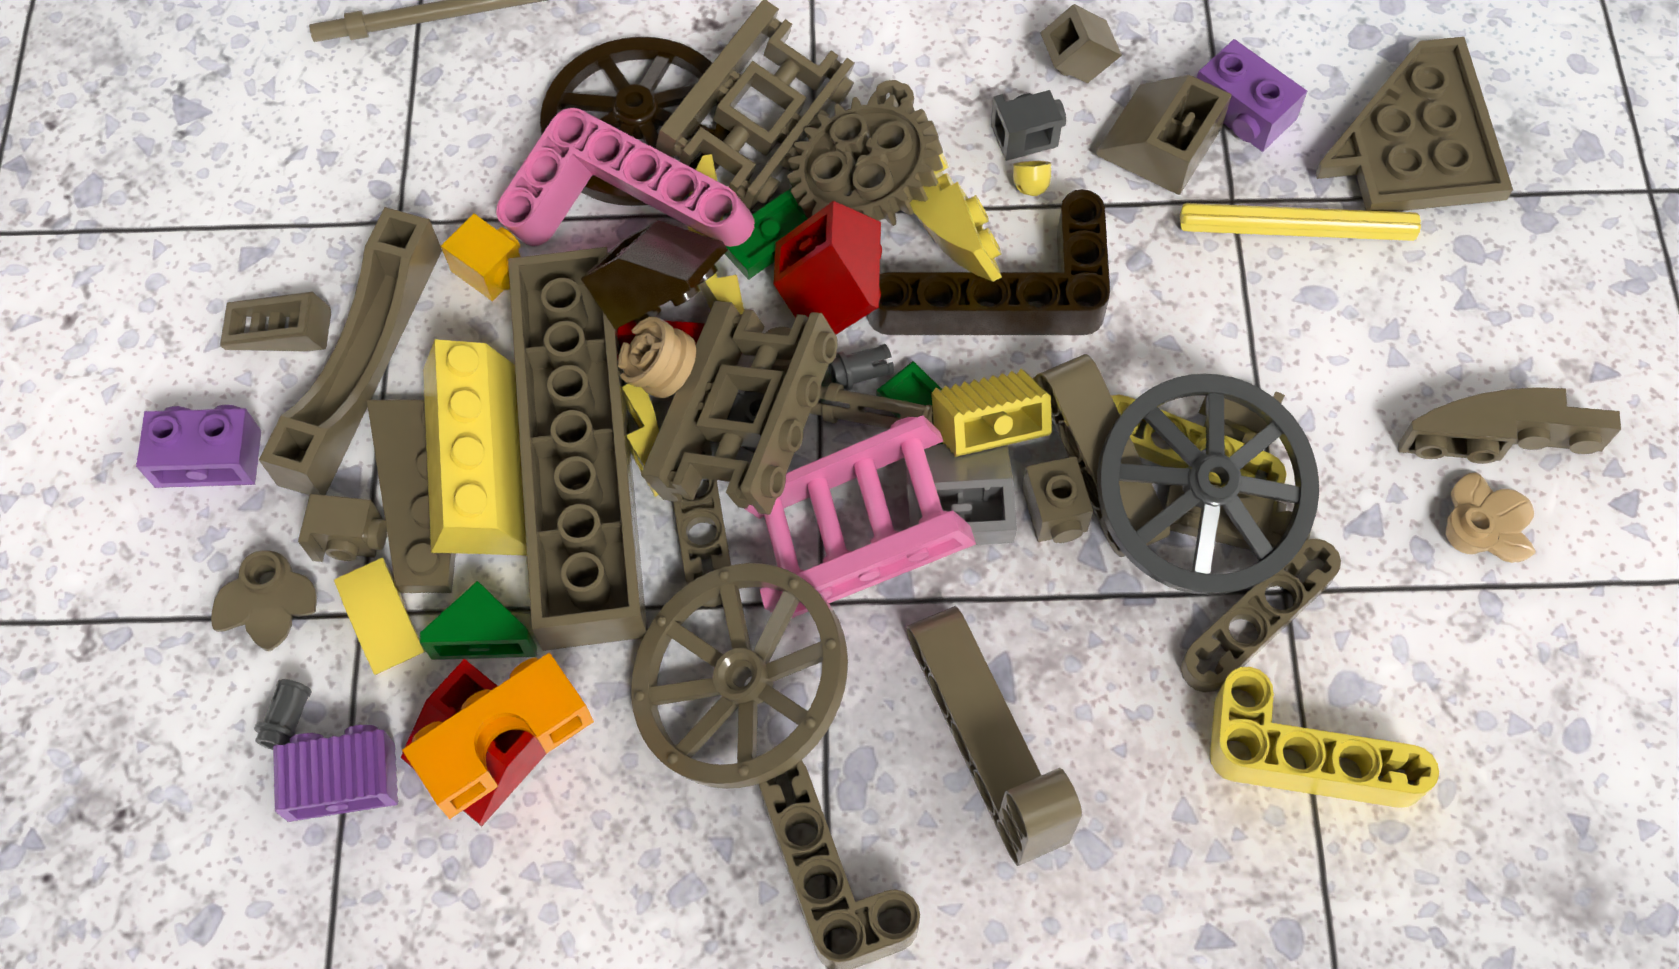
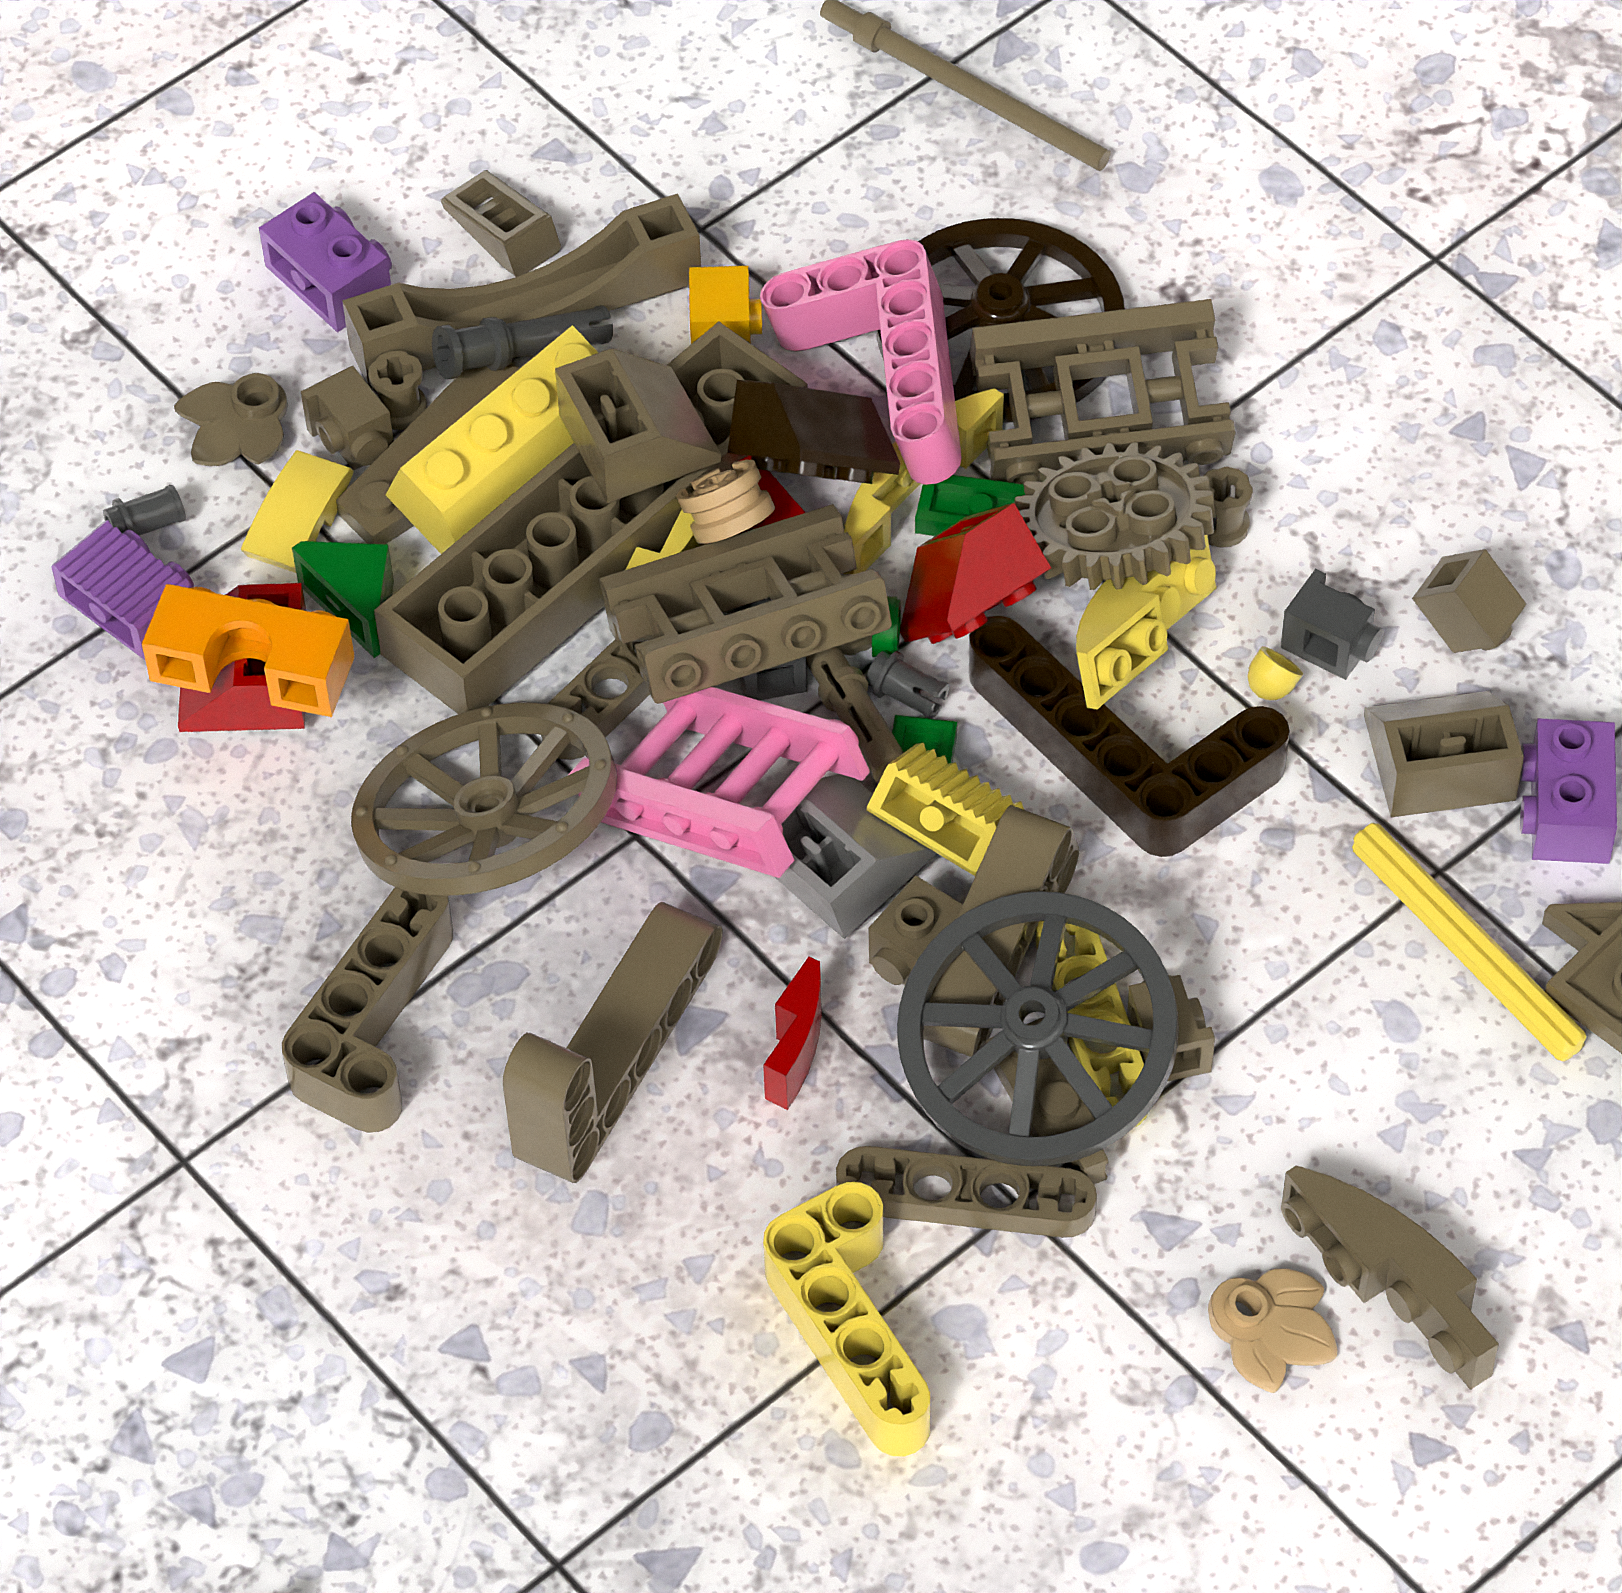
camera: 50 degrees right, 10 degrees down
none -> dark tan bush [368,350,427,430]
none -> dark grey pin [432,305,613,379]
none -> dark tan slope [555,348,721,503]
none -> red slope [763,956,822,1110]

